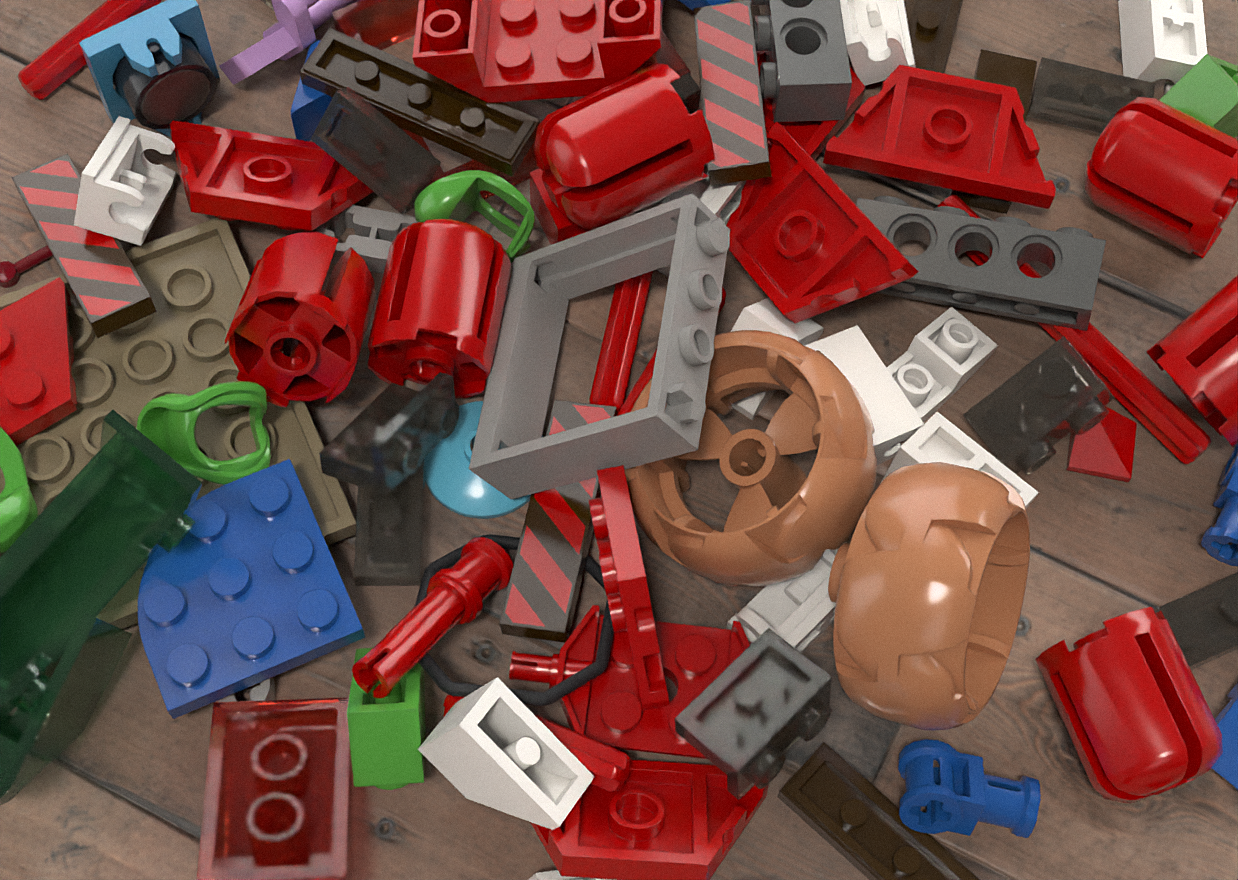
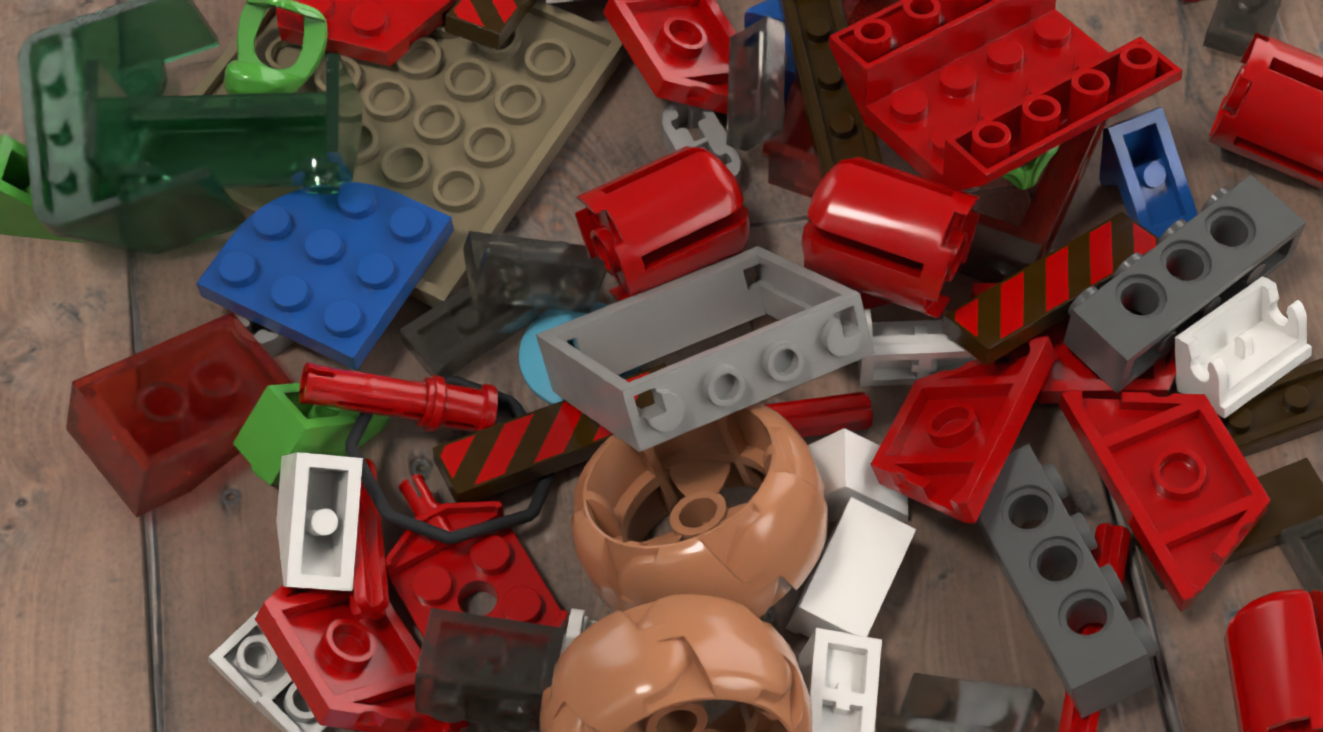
camera: 60 degrees right, 5 degrees down
bright green piece [137,381,271,485] -> none
red cylinder [225,232,375,407] -> none
bright green piece [414,170,535,263] -> none
red wing [589,465,670,710] -> none
white slope [887,307,998,422] -> none

